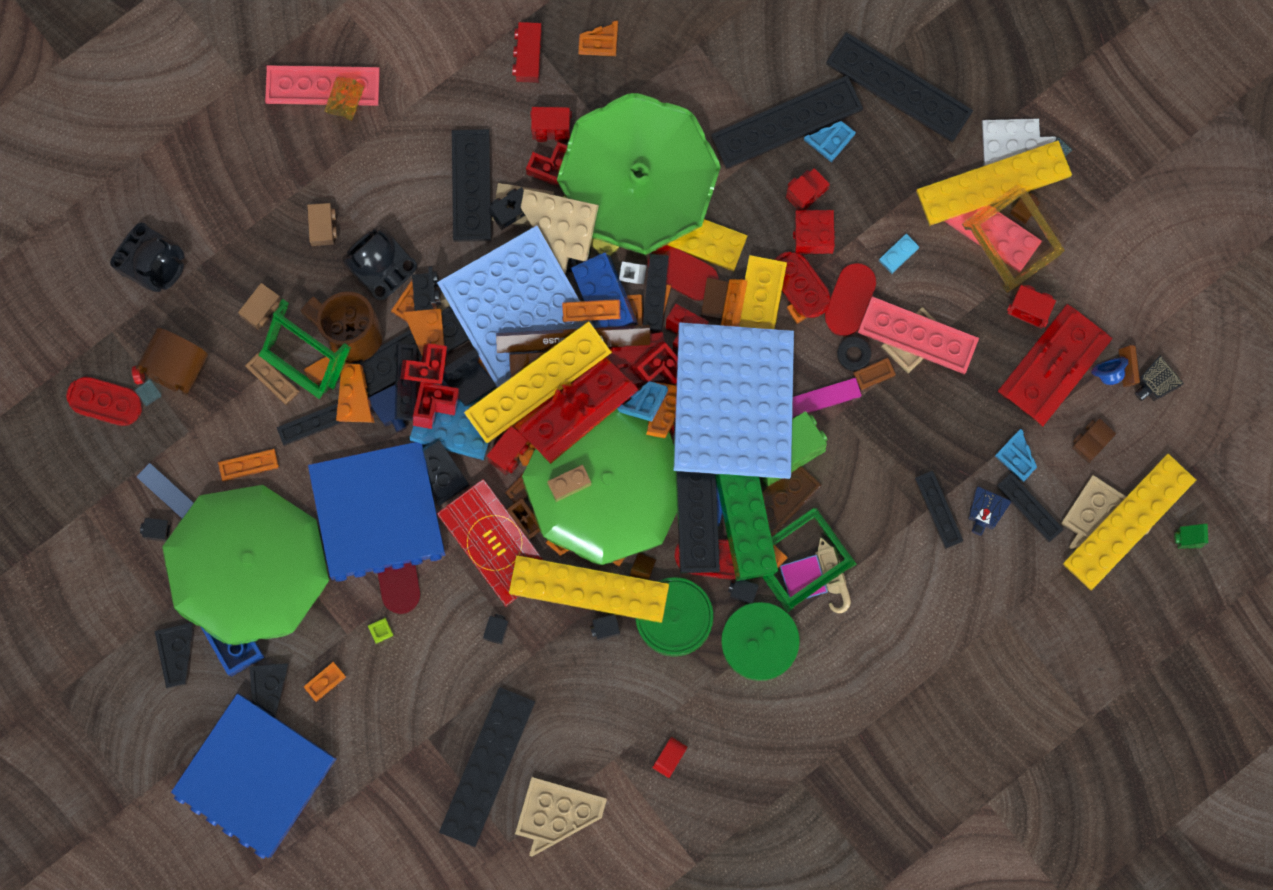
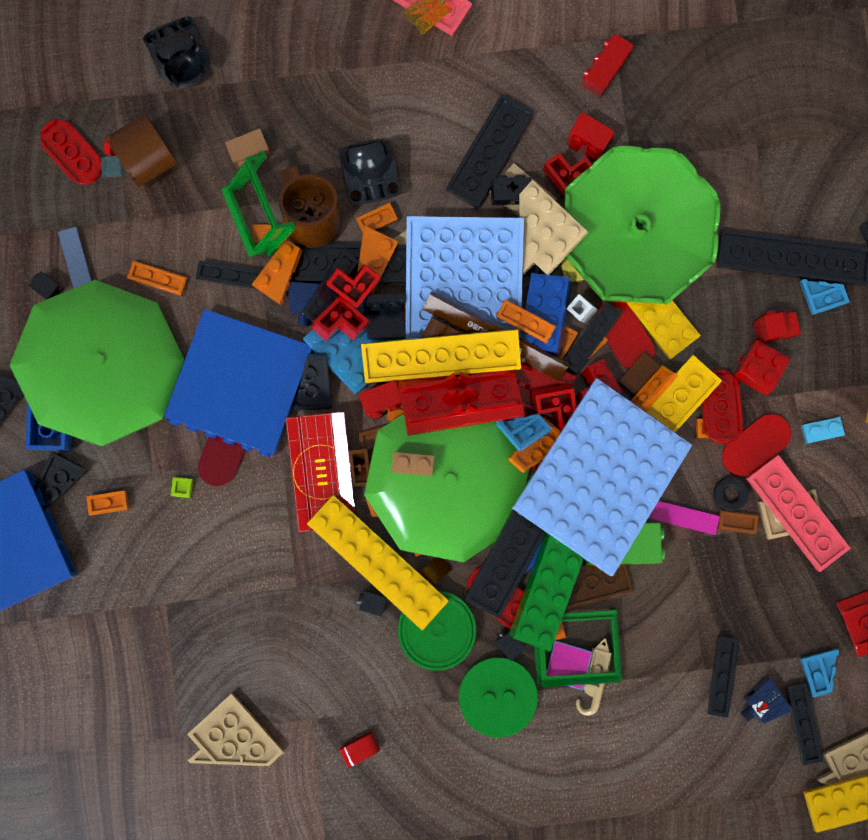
camera: 30 degrees right, 5 degrees up
medium nougat tile [245,352,300,406] -> none
medium nougat brick [307,203,337,246] -> none
black bracket [412,266,441,311] -> none
black plate [439,687,535,848] -> none
black brick [483,614,509,645] -> none
orange wing [579,21,618,56] -> none

